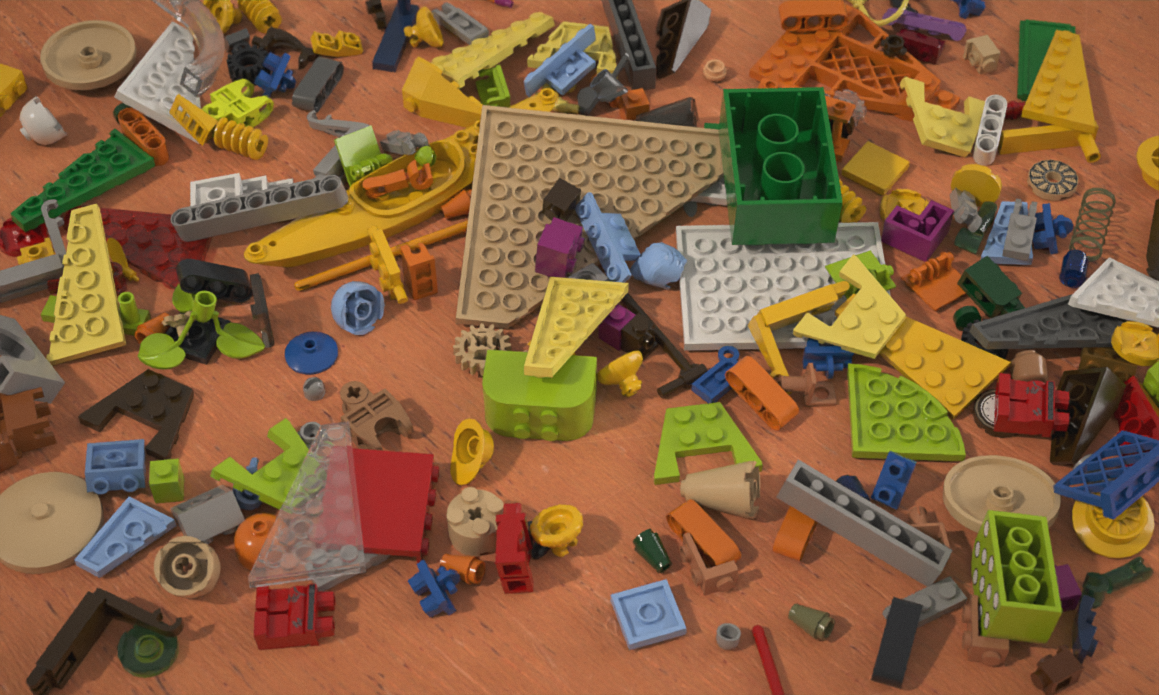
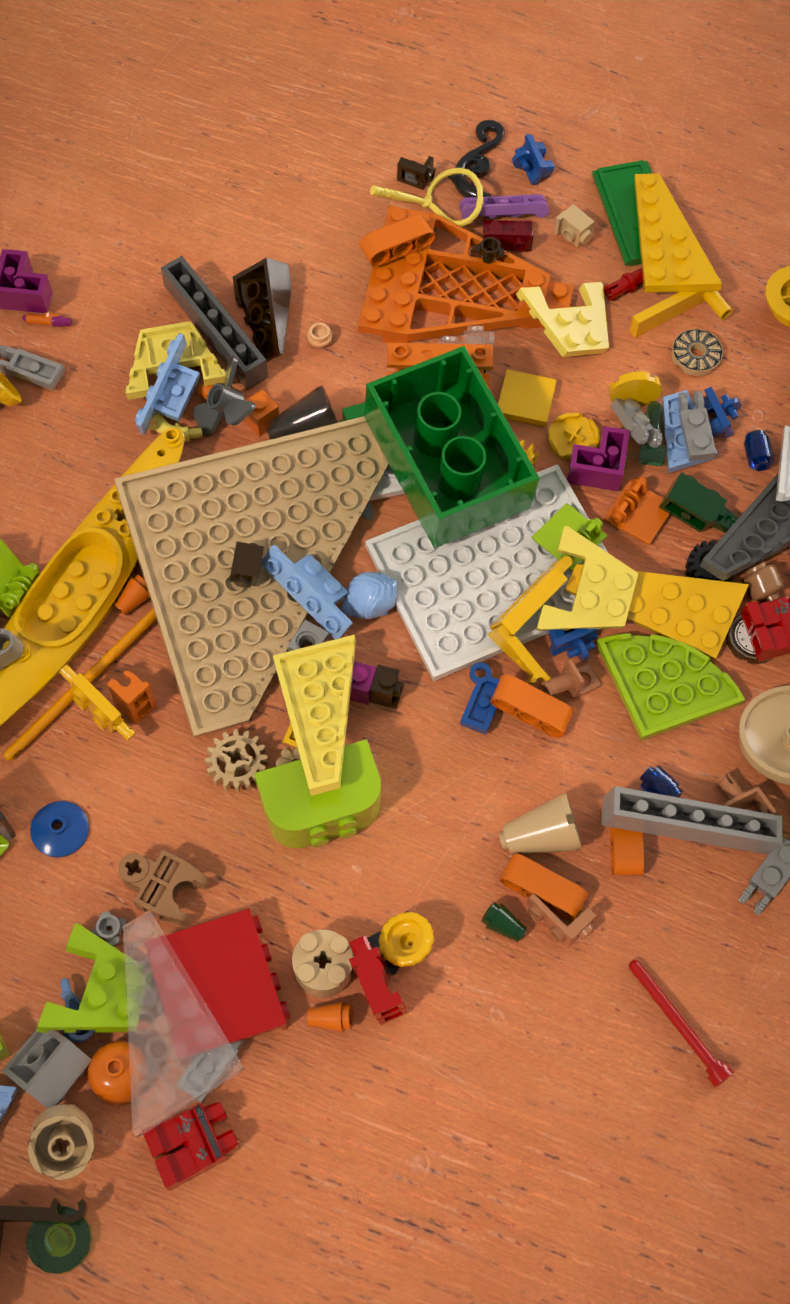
camera: 25 degrees left, 15 degrees up
light grey hinge [303,377,326,401] -> none
light blue cylinder [331,281,385,335] -> none
orange piece [362,160,433,199] -> none
light grey hinge [380,130,429,155] -> none
yellow wedge [402,57,483,128] -> none
blue hips [408,560,460,618] -> none
lime hinge [414,146,436,167] -> none
light yellow wing [431,12,555,89] -> none
yellow piece [450,418,494,485] -> none
lime hinge [476,65,511,108] -> none
magenta brick [535,217,585,278] -> none
yellow hair [597,350,643,398] -> none
light blue plate [610,579,686,650] -> none
dark brown bar [621,293,708,398] -> none
lime wing [654,402,763,485] -> none
light grey hinge [716,623,741,650] -> none
olive cone [788,603,835,641] -> none
blue hips [871,451,917,510] -> none
black beam [871,597,923,689] -> none
dark green tile [953,306,981,331] -> none
white beam [973,95,1007,166] -> none
olive piece [1069,188,1116,262] -> none

